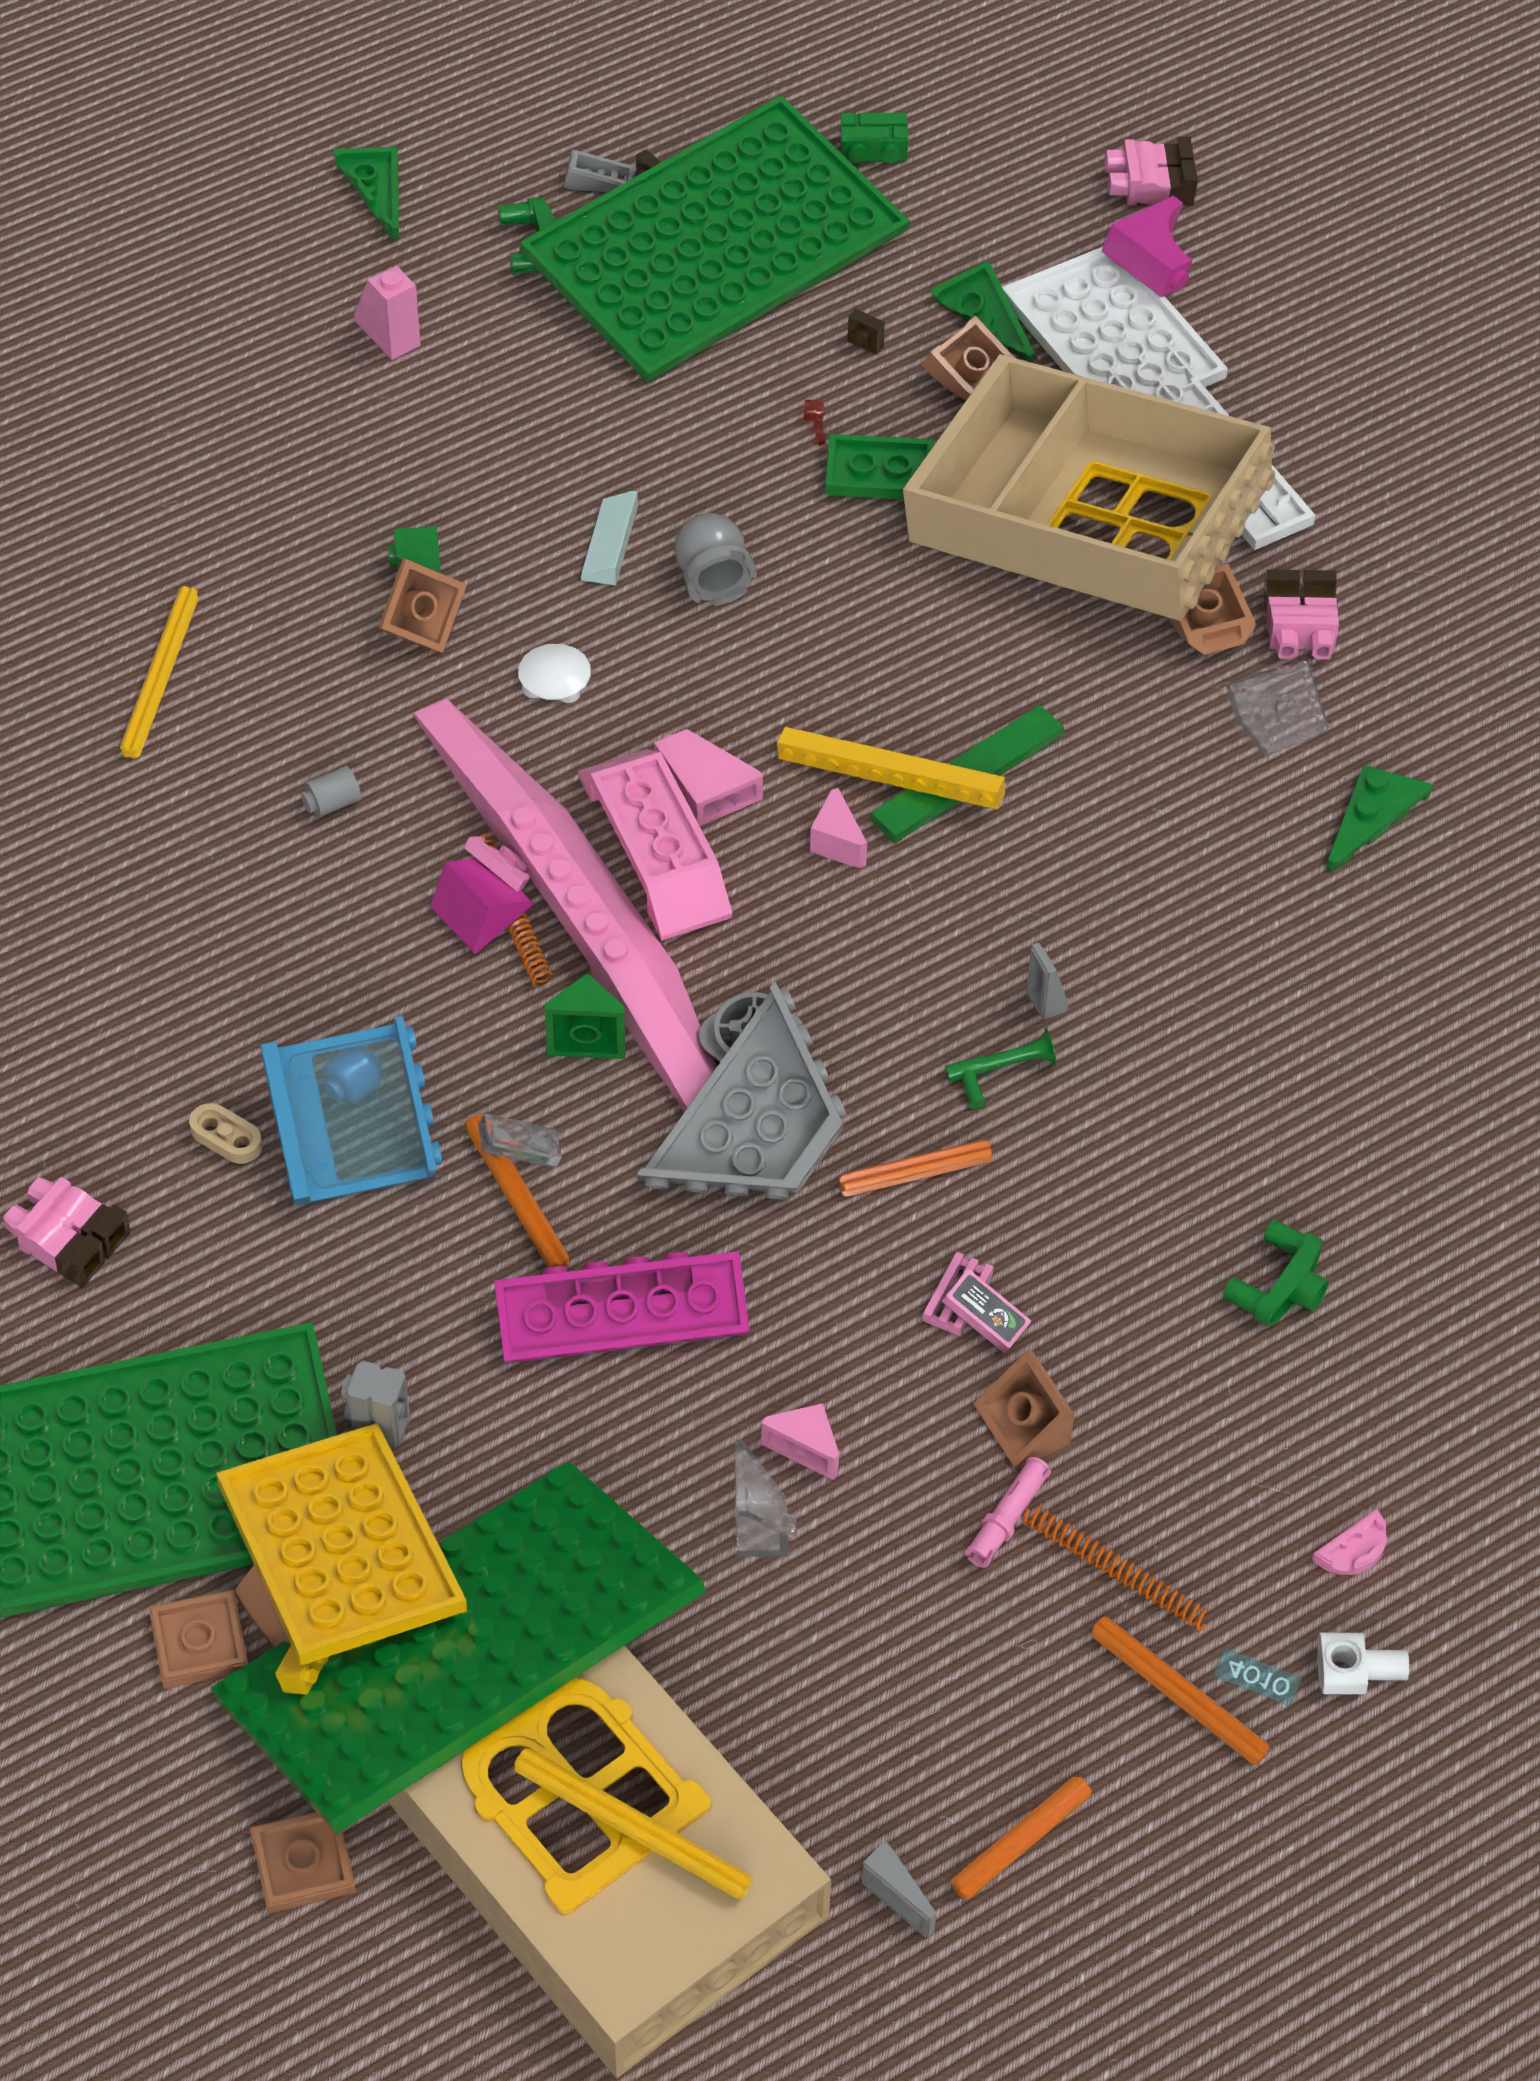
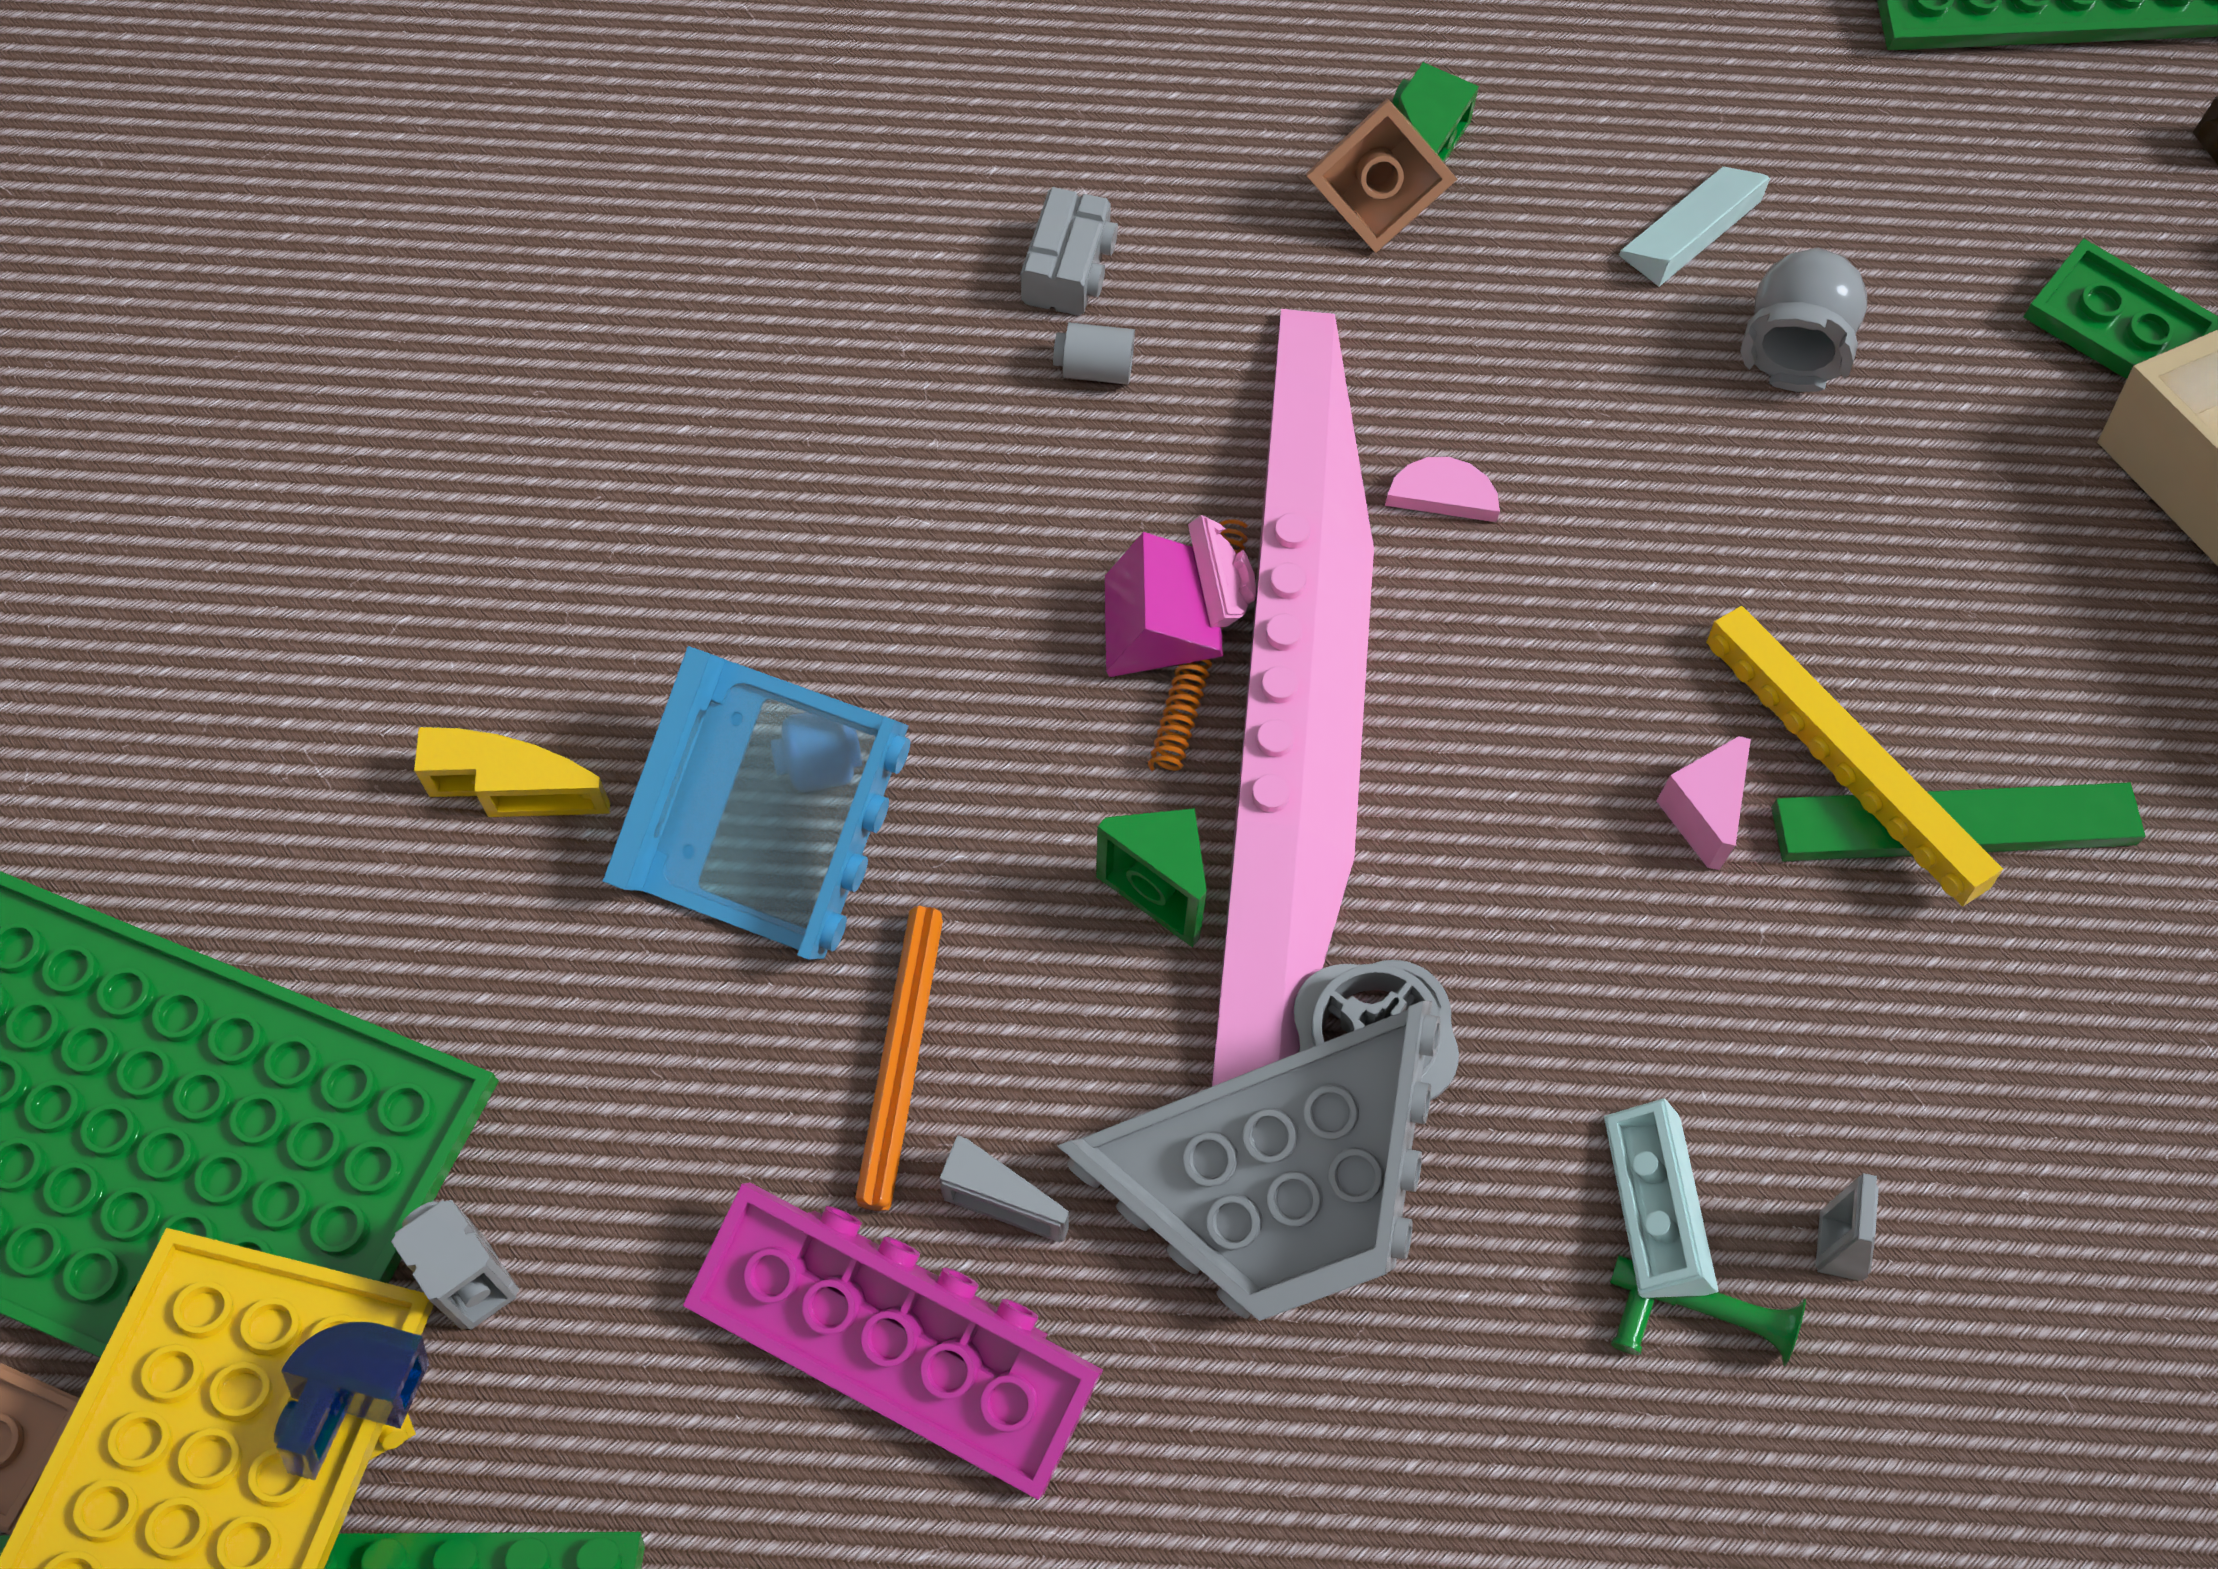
camera: 35 degrees right, 10 degrees up
hips [3,1177,130,1289] -> none
yellow axle [120,586,199,759] -> none
tan plate [189,1103,262,1164] -> none
clear piece [478,1113,562,1168] -> none
white dish [518,644,591,703] -> none
bright pink slope [578,749,732,941] -> none
bright pink slope [654,729,763,826] -> none
clear red hand [804,399,826,446] -> none
orange axle [838,1140,992,1197] -> none
none -> clear blue brick [274,1322,429,1481]
none -> yellow slope [414,727,610,817]
none -> light grey slope [939,1135,1069,1243]
none -> light grey brick [1021,187,1118,316]
none -> bright pink tile [1385,457,1500,522]
none -> light aqua slope [1604,1098,1718,1298]

